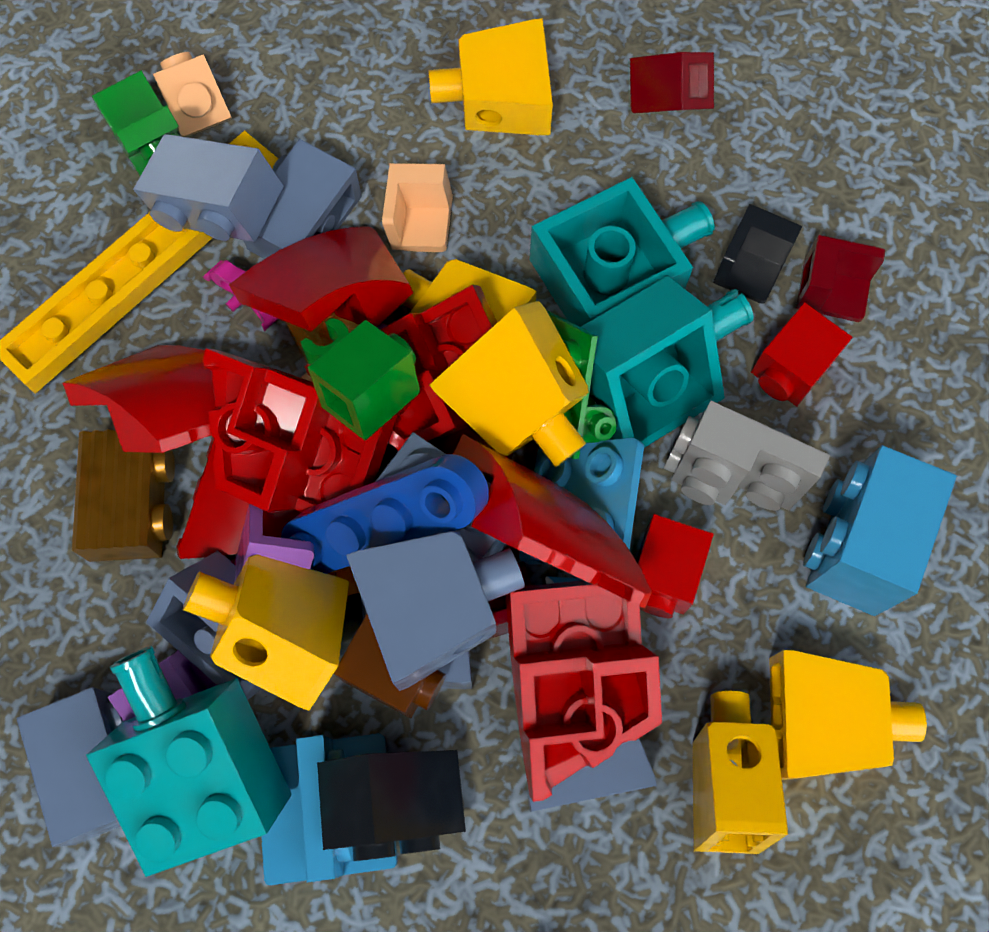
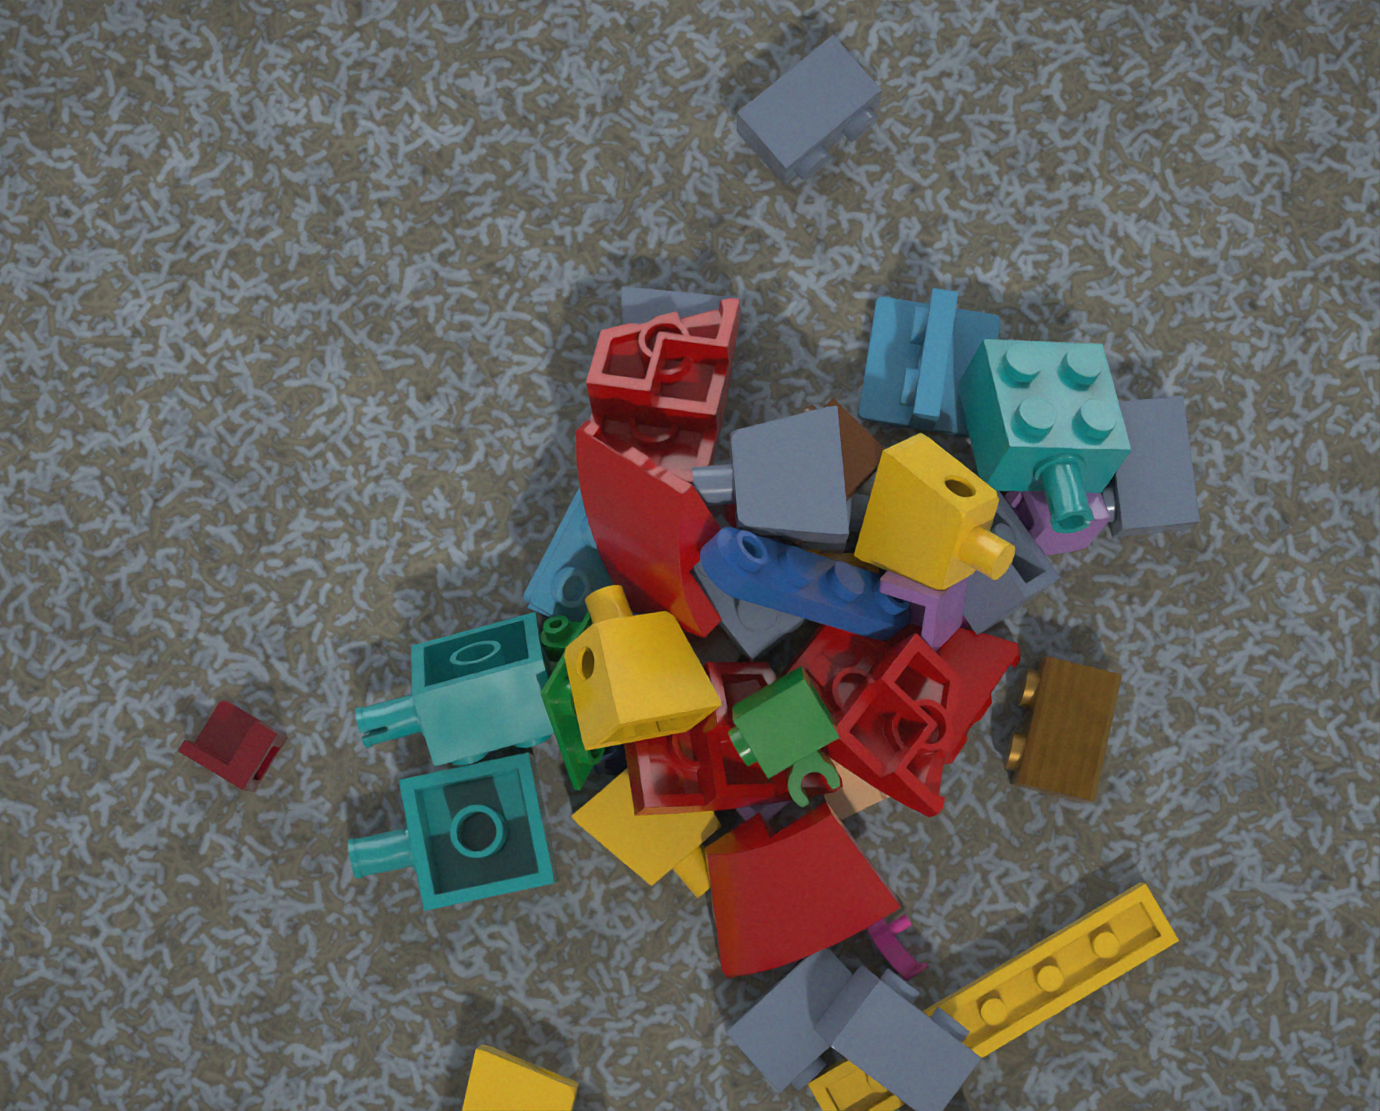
camera: 160 degrees left, 10 degrees up
red slope [62,345,215,453] -> none
black brick [317,750,466,861] -> none
light nougat panel [382,163,453,252] -> none
dark red panel [630,52,714,113] -> none
red brick [636,514,714,618] -> none
light grey plate [664,401,830,511] -> none
yellow torso [692,691,788,854] -> none
black panel [713,204,802,304] -> none
red brick [751,302,853,407] -> none
yellow torso [769,650,927,780] -> none
dark azure brick [803,445,957,616] -> none

